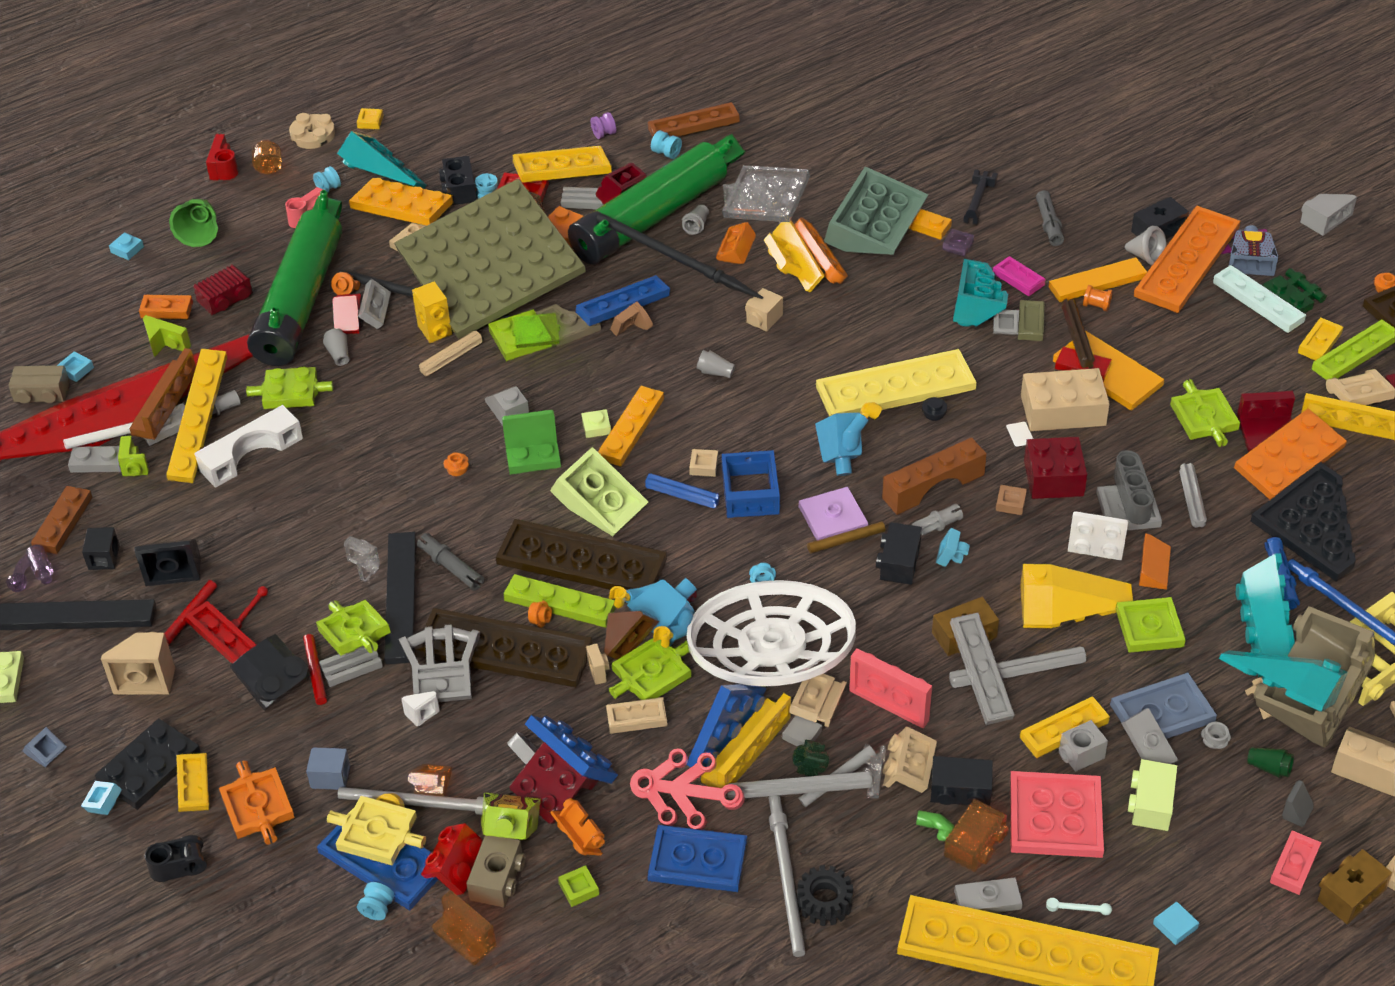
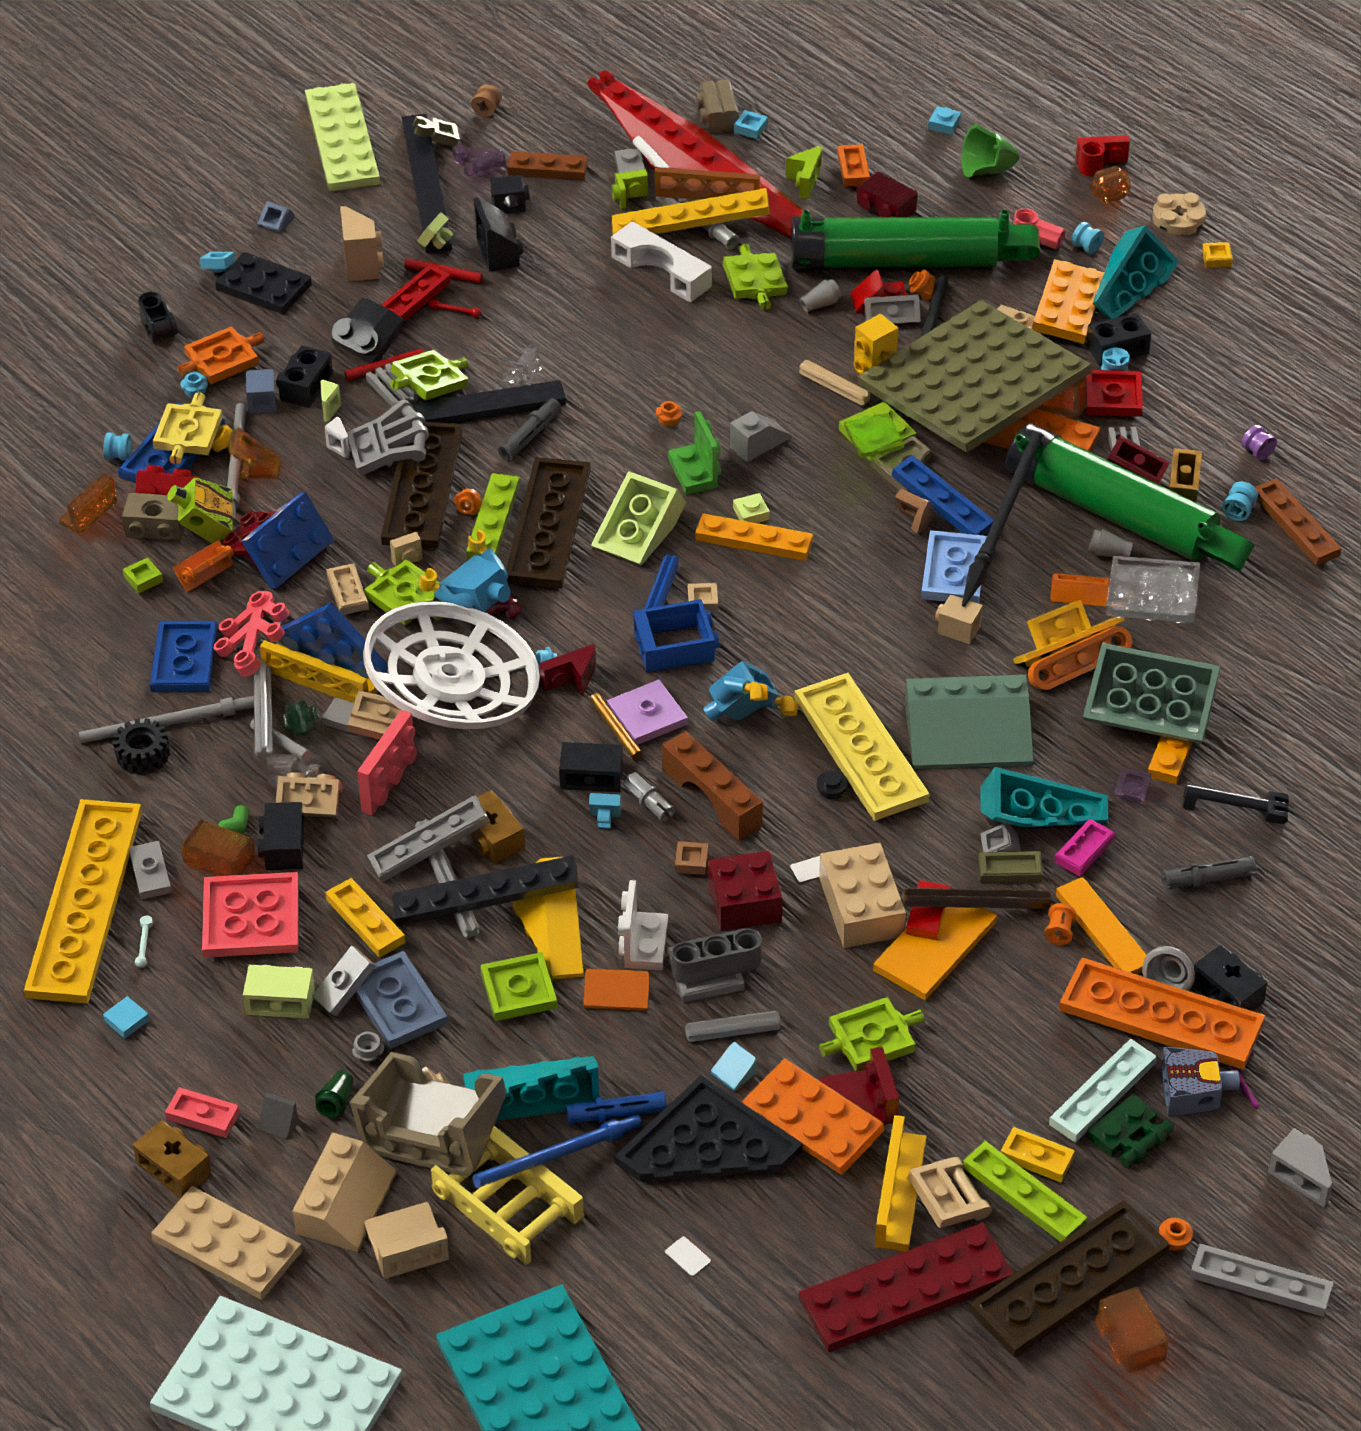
camera: 80 degrees right, 0 degrees up
yellow plate [177,753,209,812] -> none
yellow tile [513,146,611,182] -> none
reddish brown slope [604,611,660,660] -> none
light grey cone [696,350,735,378] -> none
light grey brick [1059,720,1108,772] -> none
teal wedge [1219,650,1348,712] -> none
none -> medium azure plate [181,372,208,397]
none -> black brick [276,345,333,408]
none -> yellowish green slope [321,380,341,422]
none -> black plate [393,855,579,926]
none -> yellowish green tile [417,212,453,249]
none -> dark red slope [539,644,596,696]
none -> medium azure slope [711,1042,757,1092]
none -> sand green slope [905,675,1034,770]
none -> light blue plate [921,530,987,604]
none -> pearl gold brick [1169,448,1202,502]

